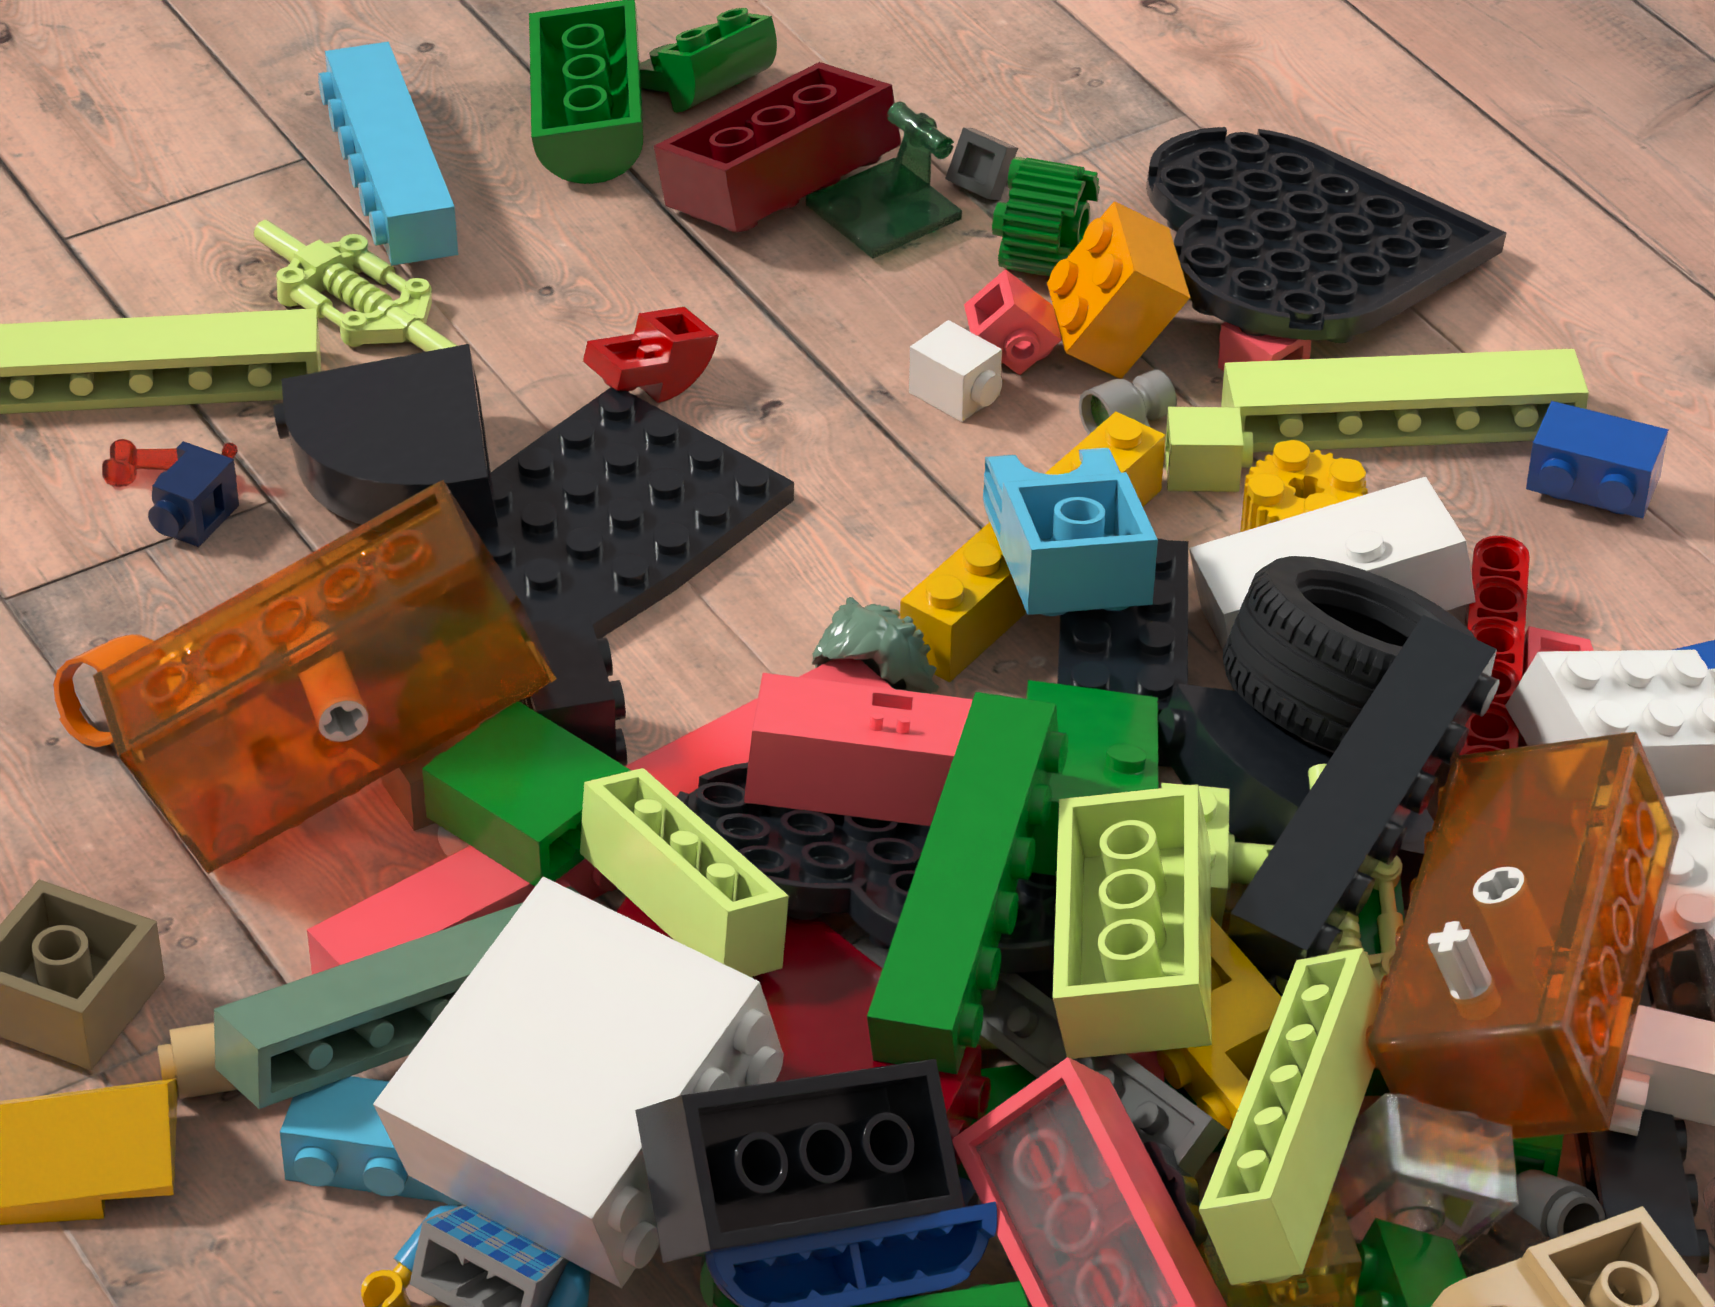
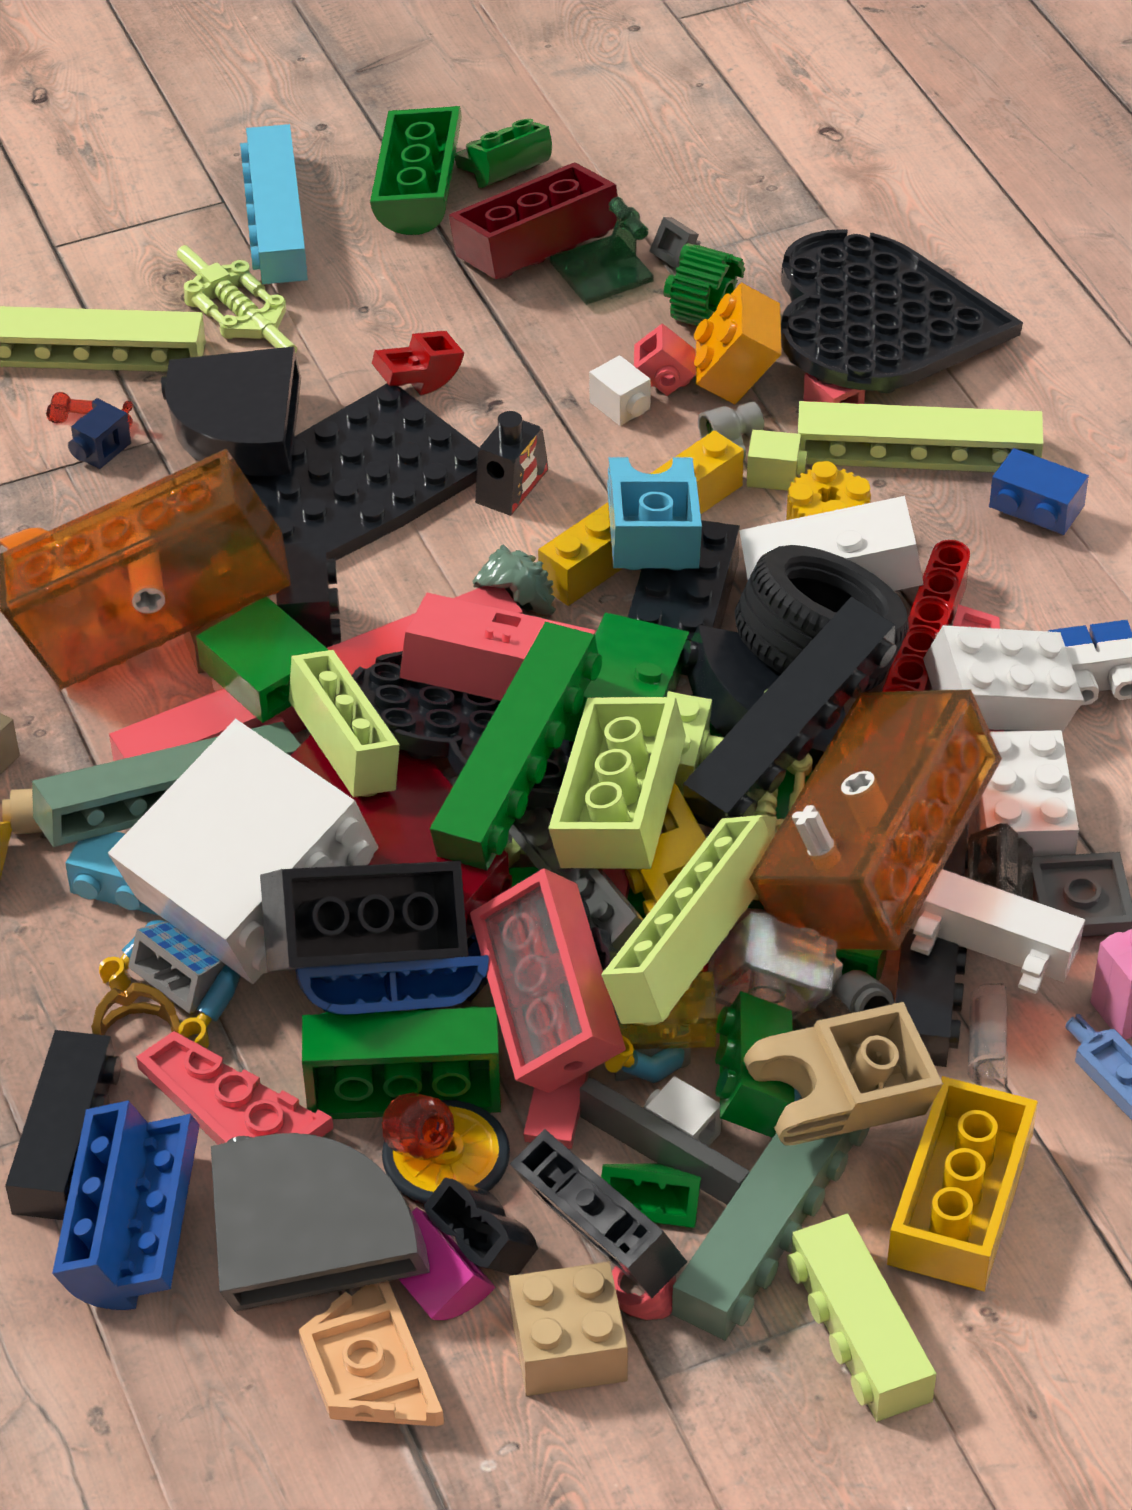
camera: 10 degrees right, 5 degrees up
none -> black torso [475,411,548,516]

